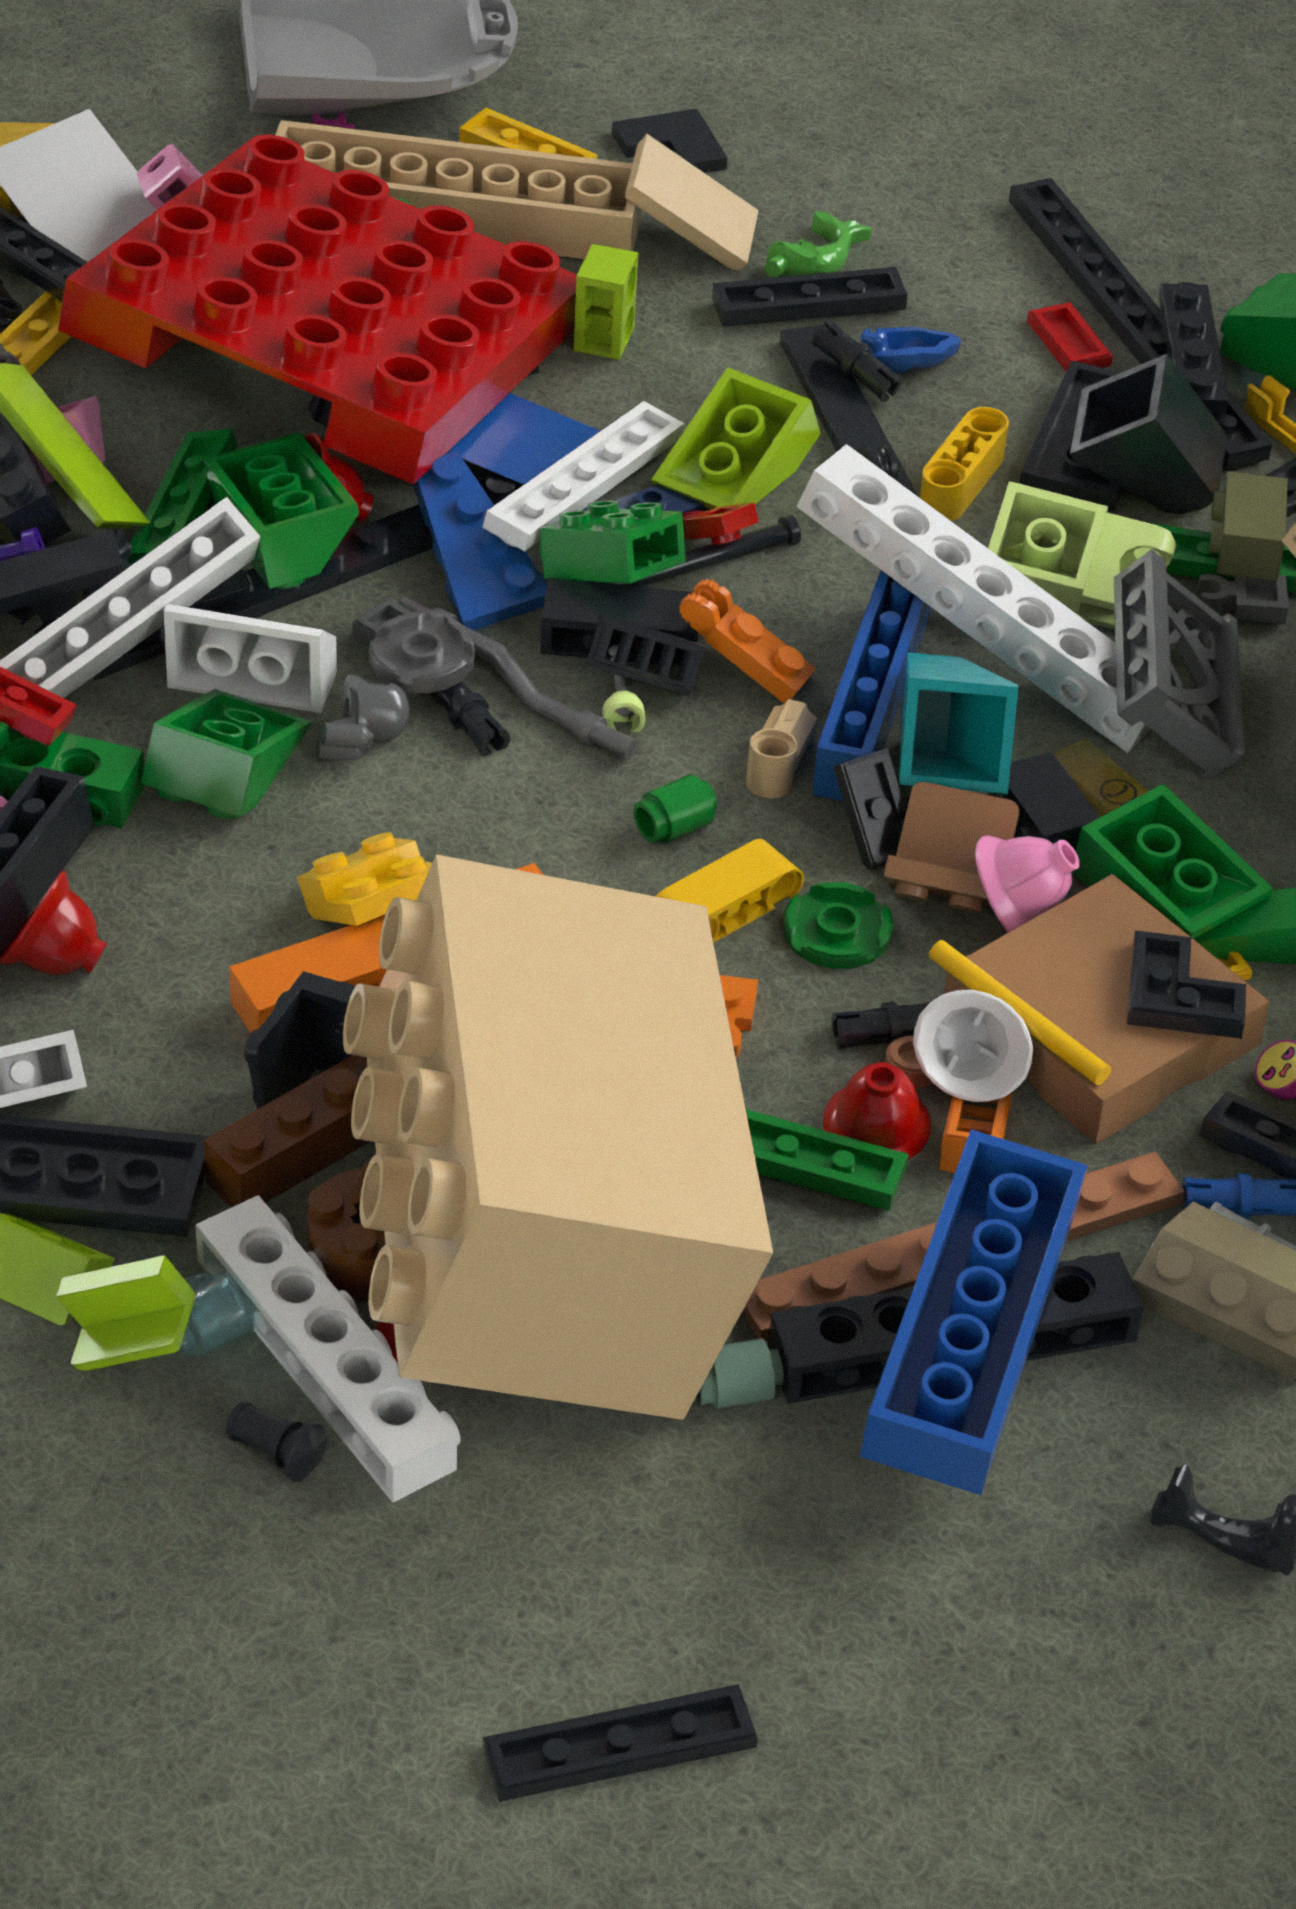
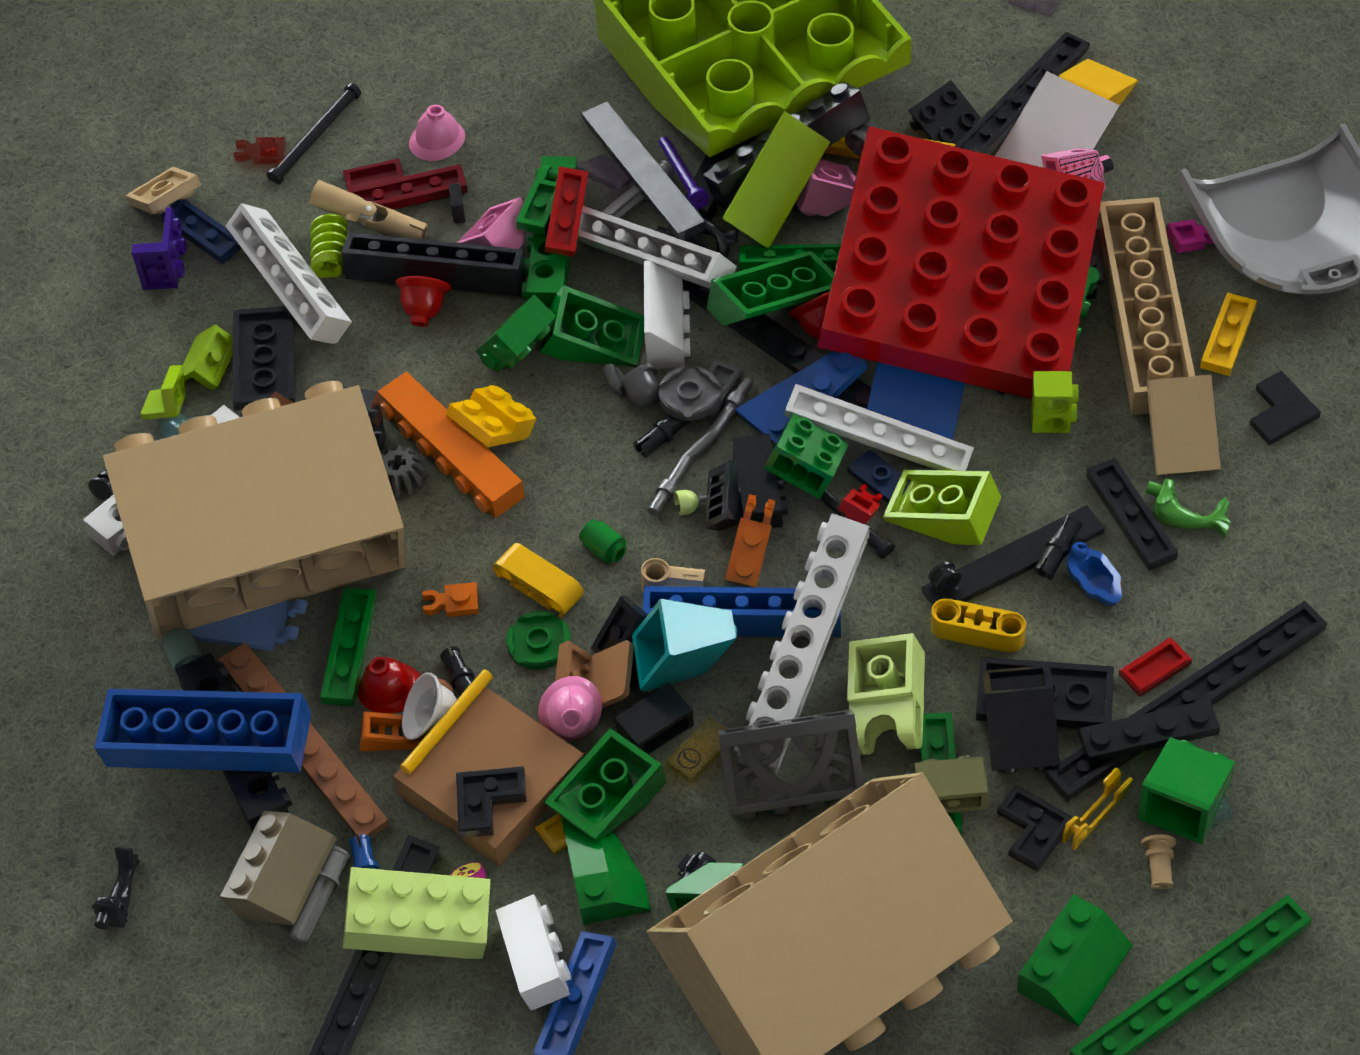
camera: 85 degrees right, 10 degrees up
none -> green brick [475,295,556,372]

